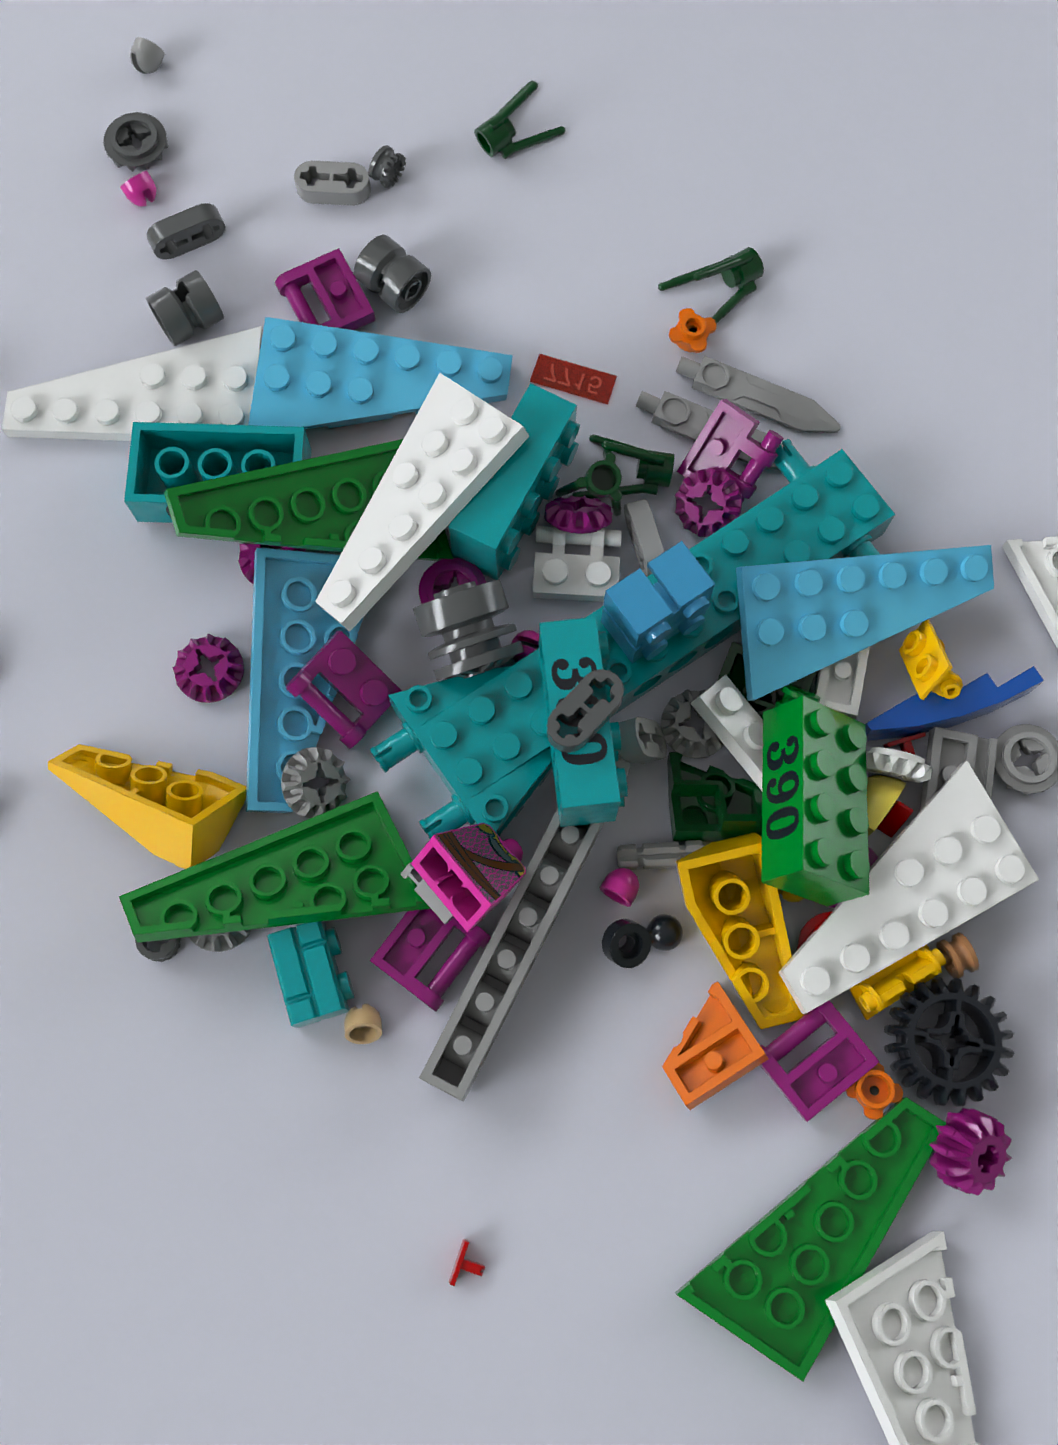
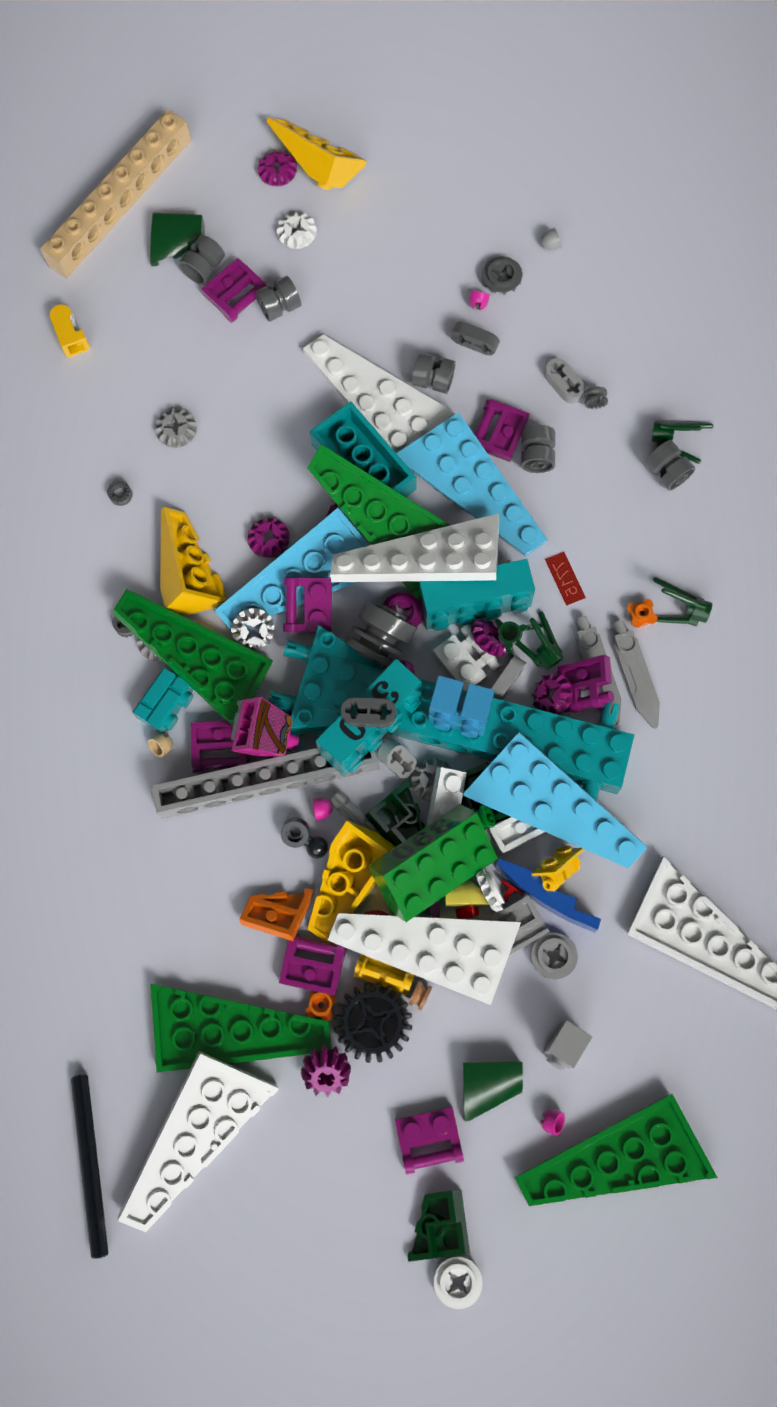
camera: 55 degrees right, 0 degrees up
red piece [449,1239,485,1286] -> none
none -> dark grey wheel [645,440,696,491]

